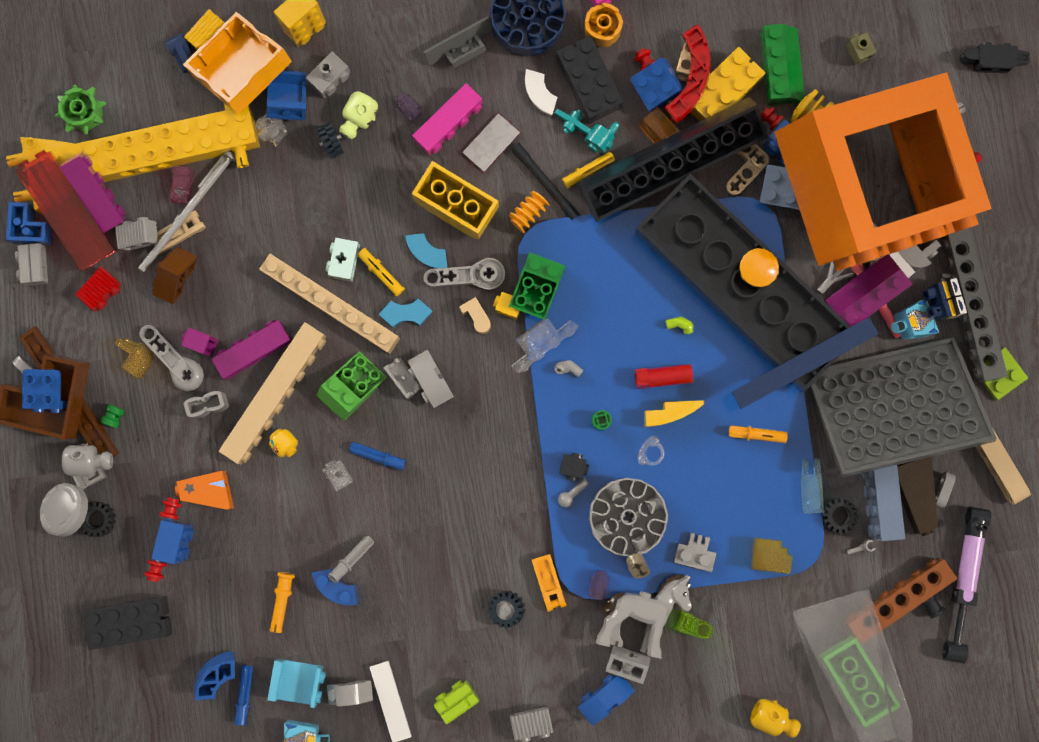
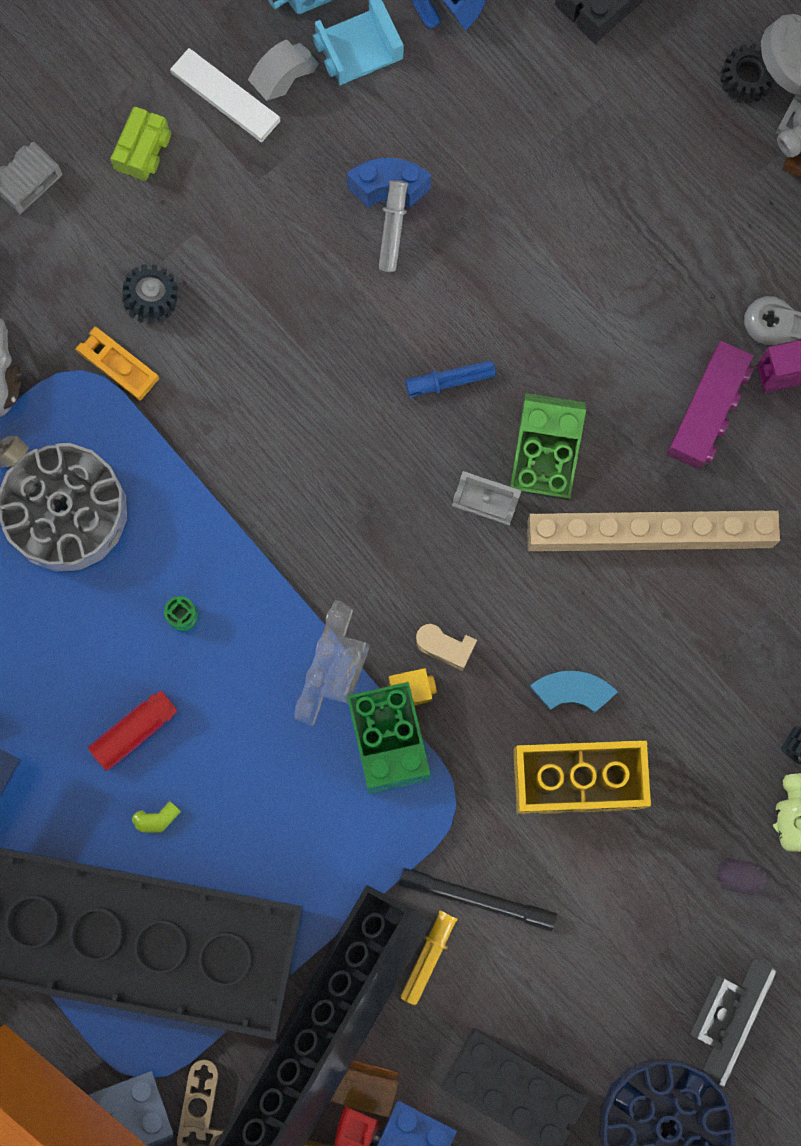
camera: 145 degrees right, 5 degrees down
blue brick [144,497,194,582] -> none
orange slope [175,471,234,510] -> none
light grey brick [183,391,229,418] -> none
tan brick [219,322,326,464] -> none
yellow head [269,429,298,457] -> none
light orange pin [269,572,295,633] -> none
clear brick [322,460,353,491] -> none
light aqua brick [326,238,360,282] -> none
yellow pin [357,248,405,297] -> none
dark azure tile [379,299,433,328] -> none
light grey brick [408,350,454,408] -> none
dark pink brick [412,83,483,156] -> none
light grey beam [424,258,505,290] -> none
flat silver piece [461,112,521,174] -> none
light orange piece [509,191,550,234] -> none
white tile [525,69,557,116] -> none
teal piece [554,109,619,153] -> none
light grey arm [554,360,584,377] -> none
light grey bar [558,478,589,508] -> none
black brick [559,453,589,482] -> none
clear purple brick [588,570,610,600] -> none
clear piece [637,436,665,466] -> none
yellow slope [644,401,704,427] -> none
light orange dish [740,248,779,287] -> none

